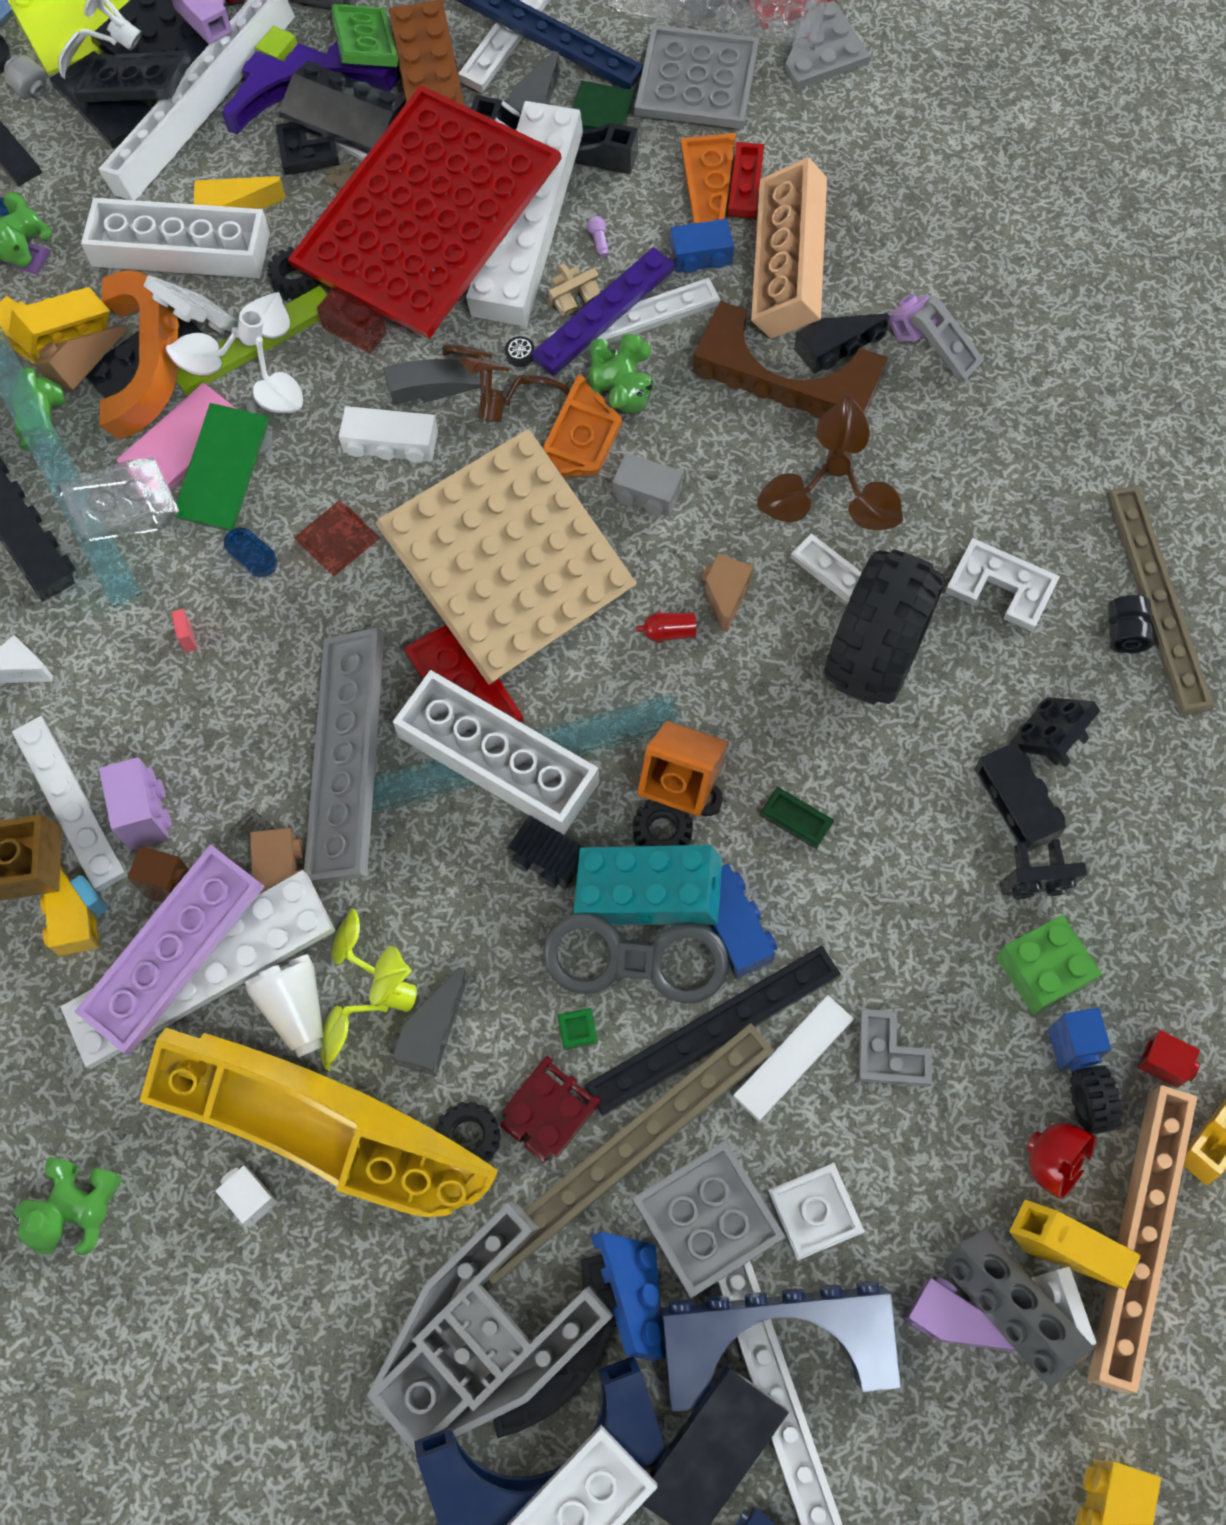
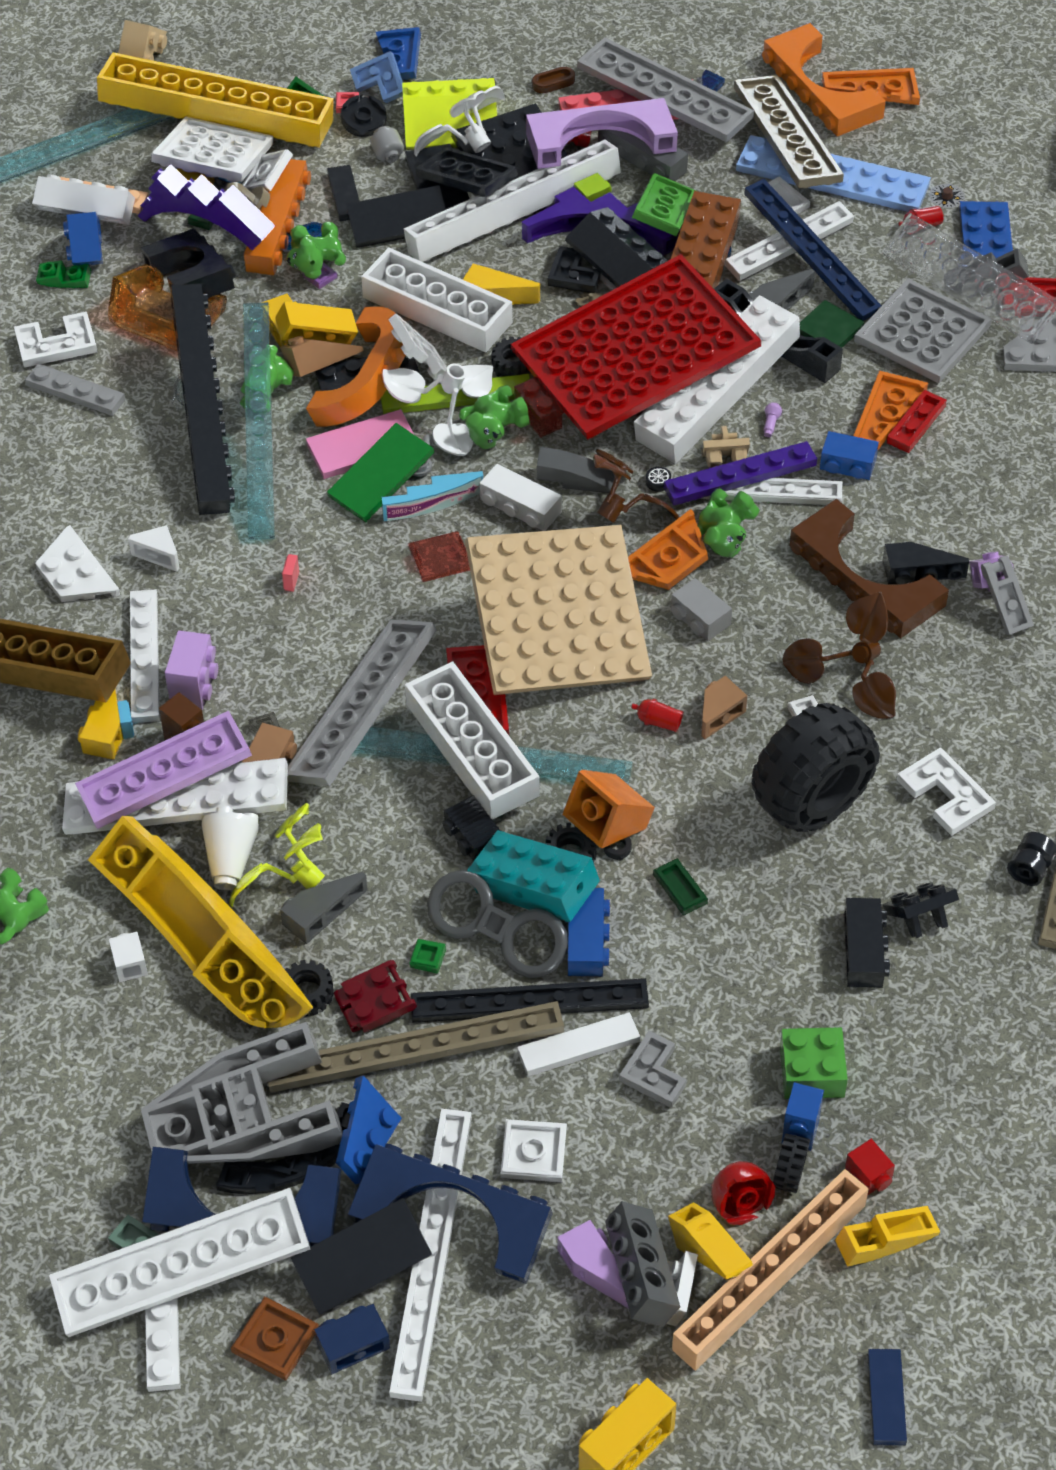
camera: 25 degrees right, 15 degrees down
clear slope [57,457,179,542] -> none
clear blue tile [224,527,278,577] -> none
light grey plate [632,1140,786,1299] -> none
light nougat brick [751,157,827,339] -> none
black plate [1000,839,1087,899] -> none
none -> black tile [346,185,446,248]
none -> slope [382,471,483,521]
none -> bright green animal [459,385,530,449]

